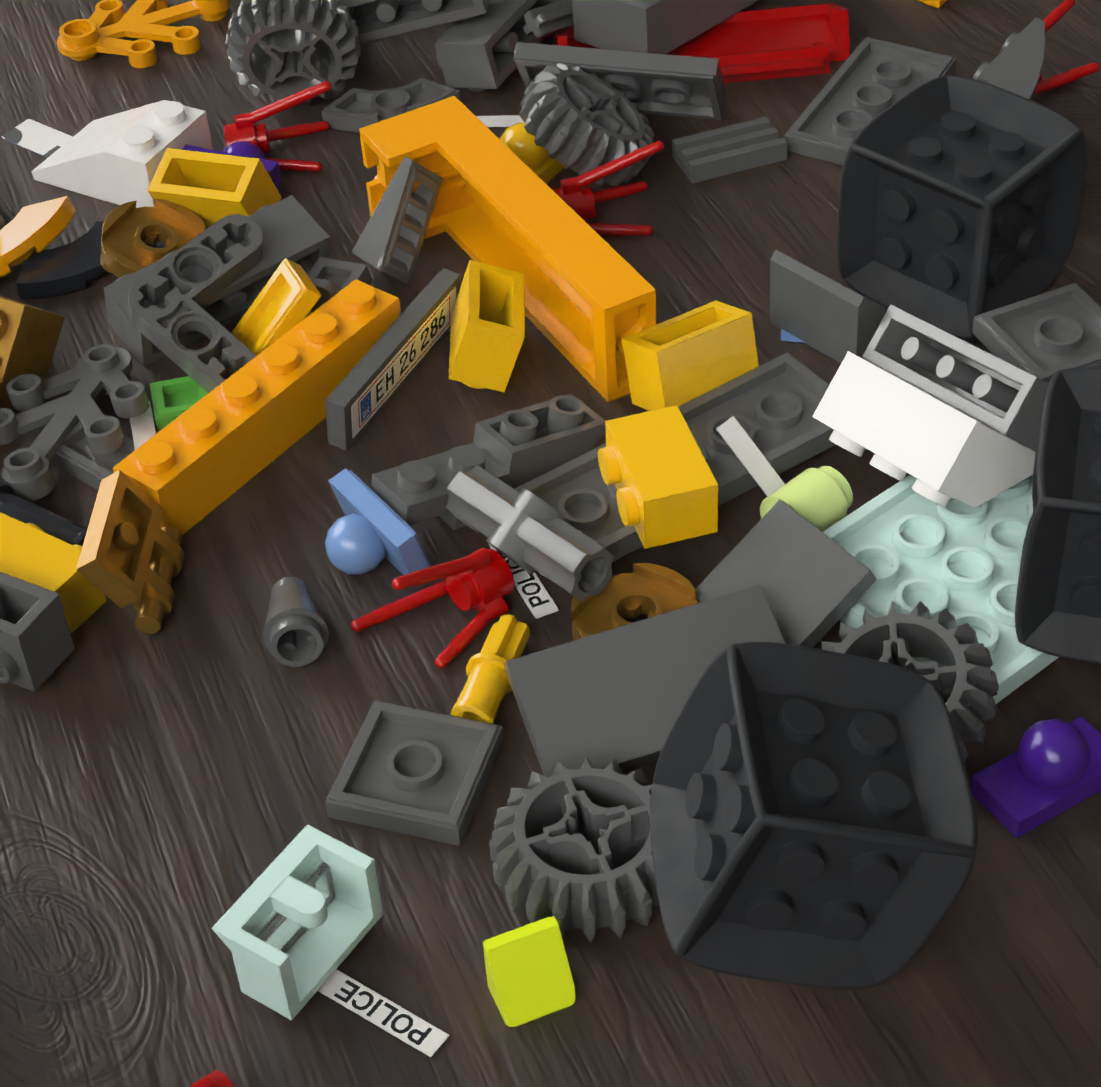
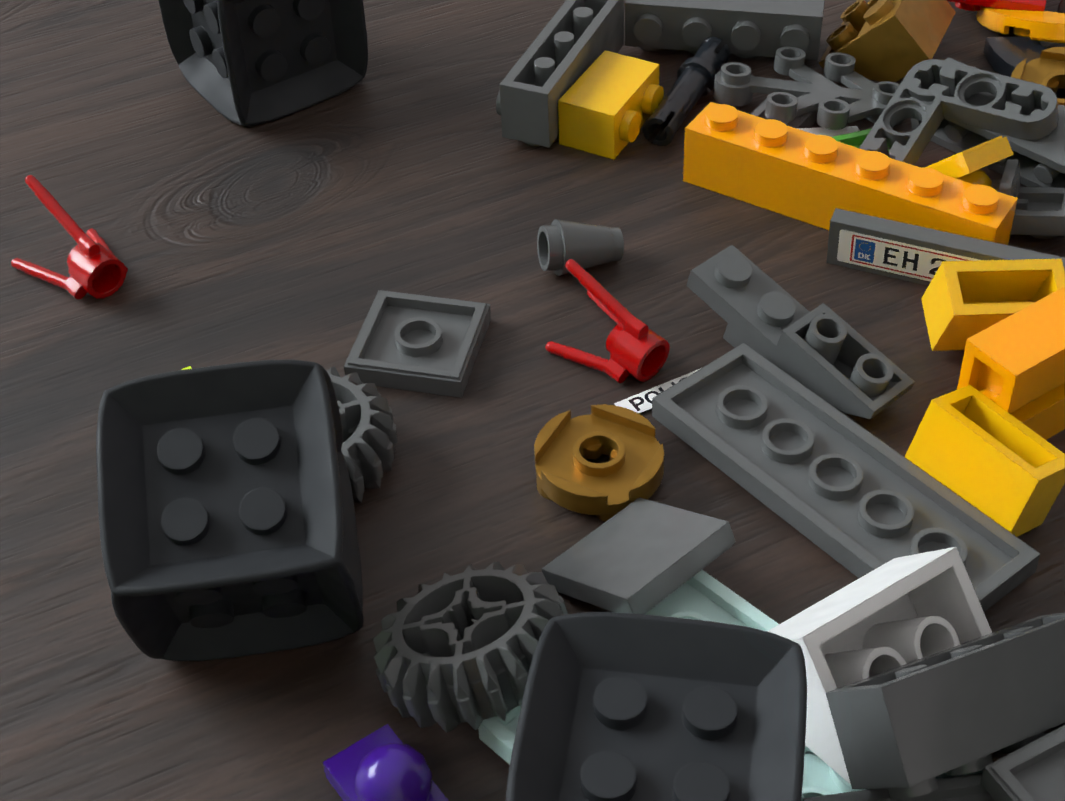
camera: 85 degrees right, 0 degrees up
pearl gold plate [76,470,184,634] -> none
light aqua window [211,824,383,1021] -> none
white sticker [318,969,450,1057] -> none
medium blue tile [325,468,431,575] -> none
dark grey piece [446,465,615,602] -> none
yellow axle [450,614,530,724] -> none
dark grey tile [505,585,786,777] -> none
yellow piece [598,405,718,549] -> none
white sticker [716,416,785,497] -> none
yellowish green brick [760,466,853,532] -> none

